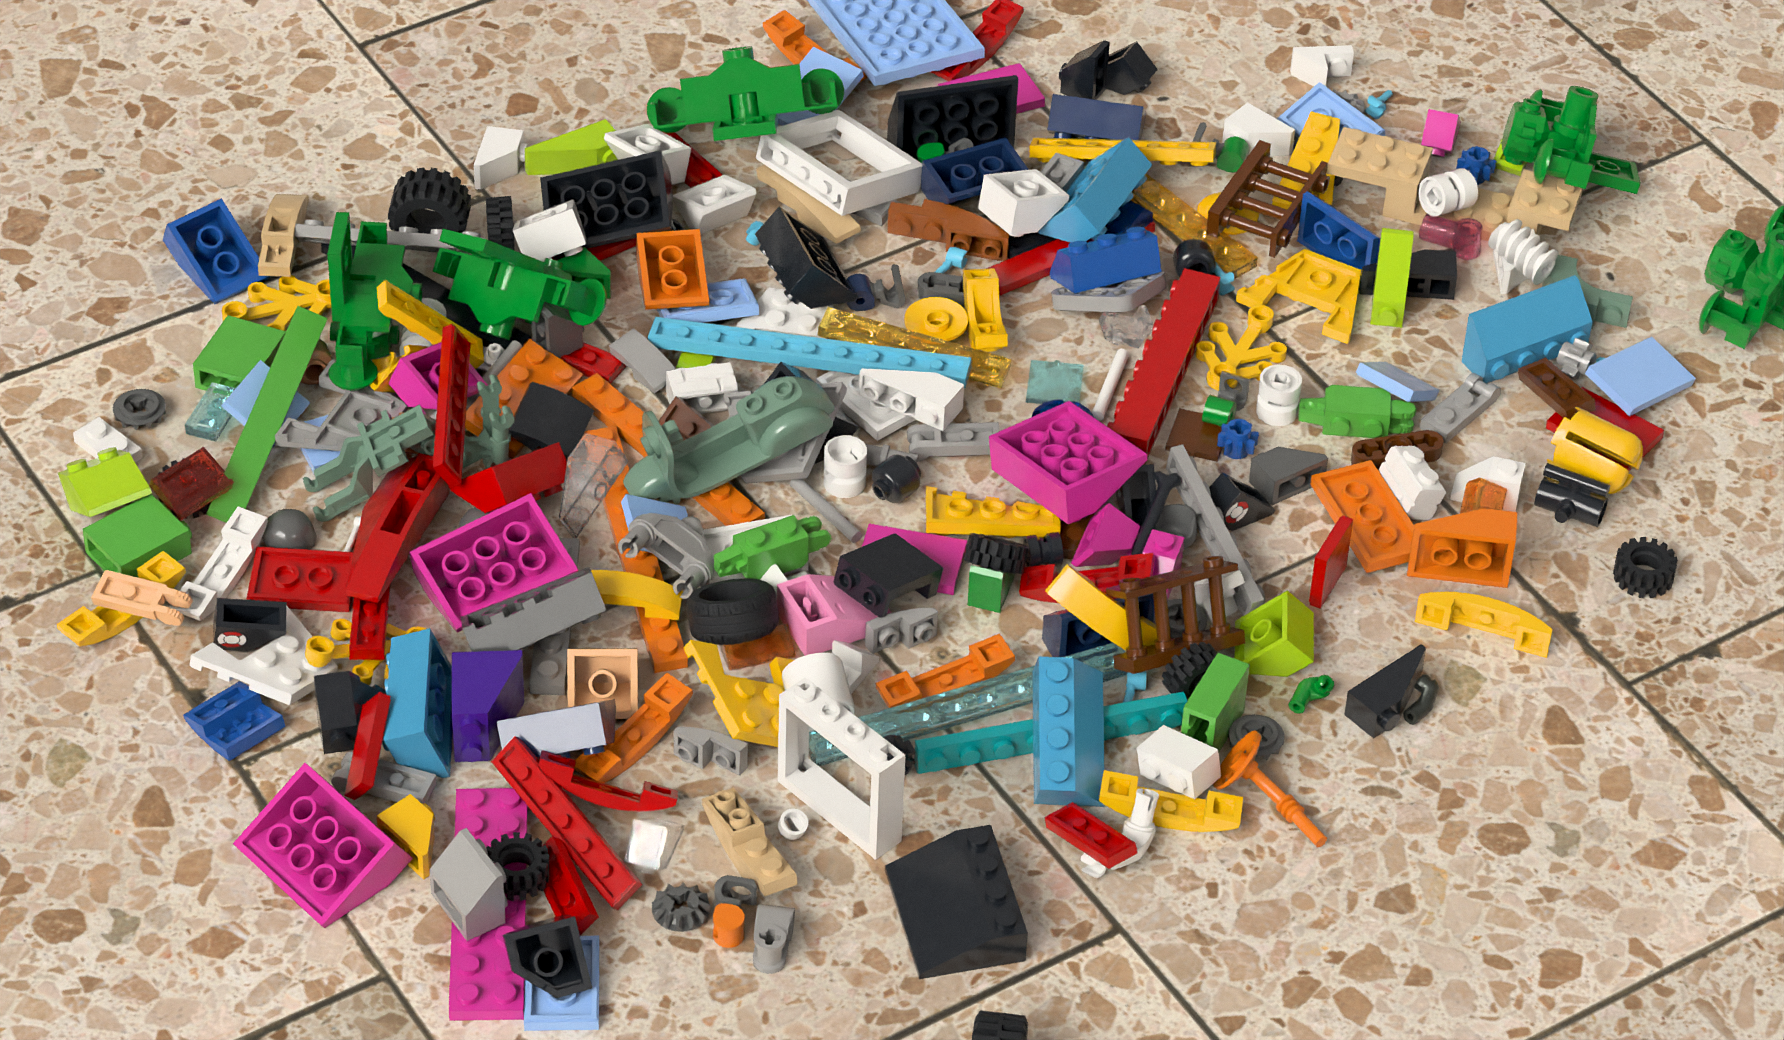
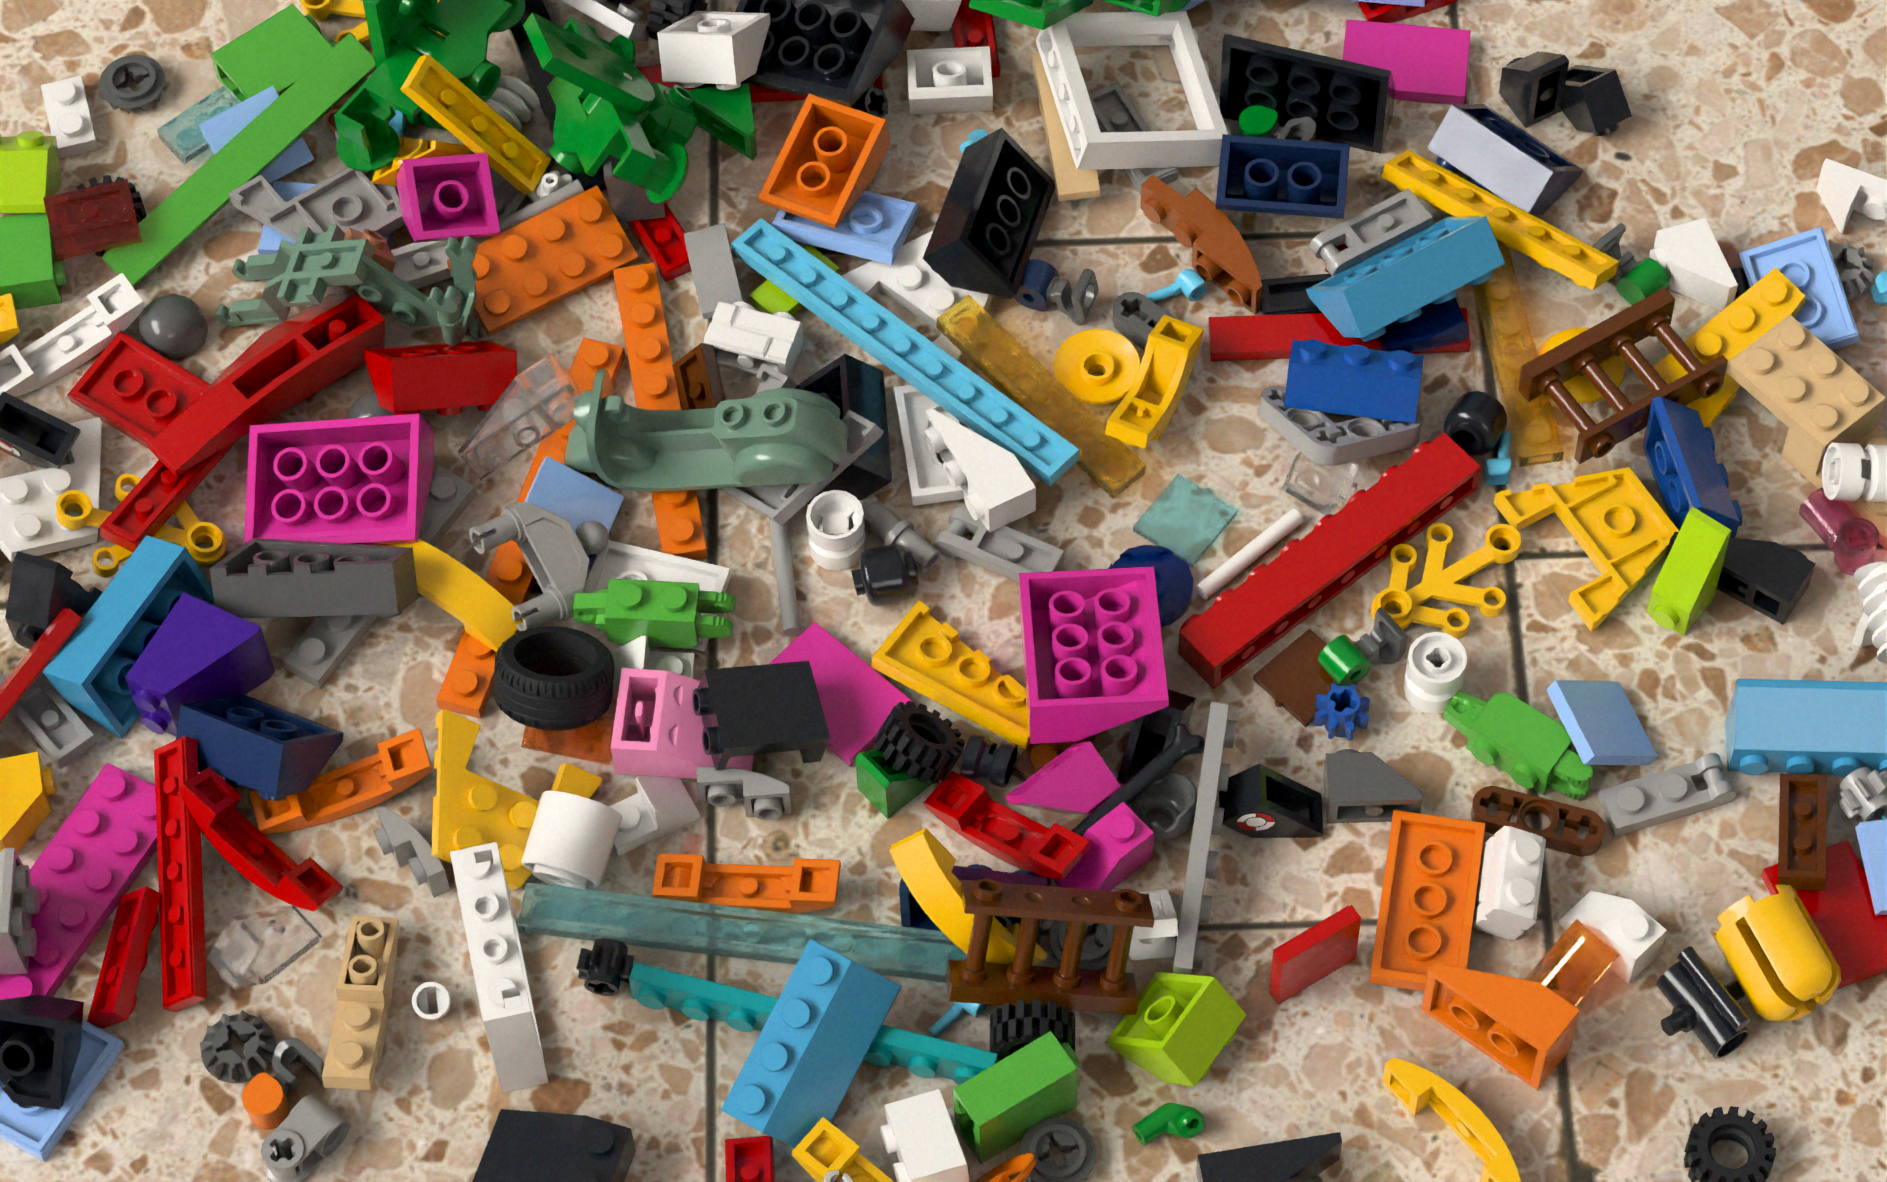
camera: 35 degrees right, 15 degrees up
red tile [433,324,471,488] -> none
black tyre [486,832,549,901] -> none
black slope [509,382,594,462] -> none
light nougat slope [567,648,638,719] -> none
white slope [978,169,1070,237] -> none

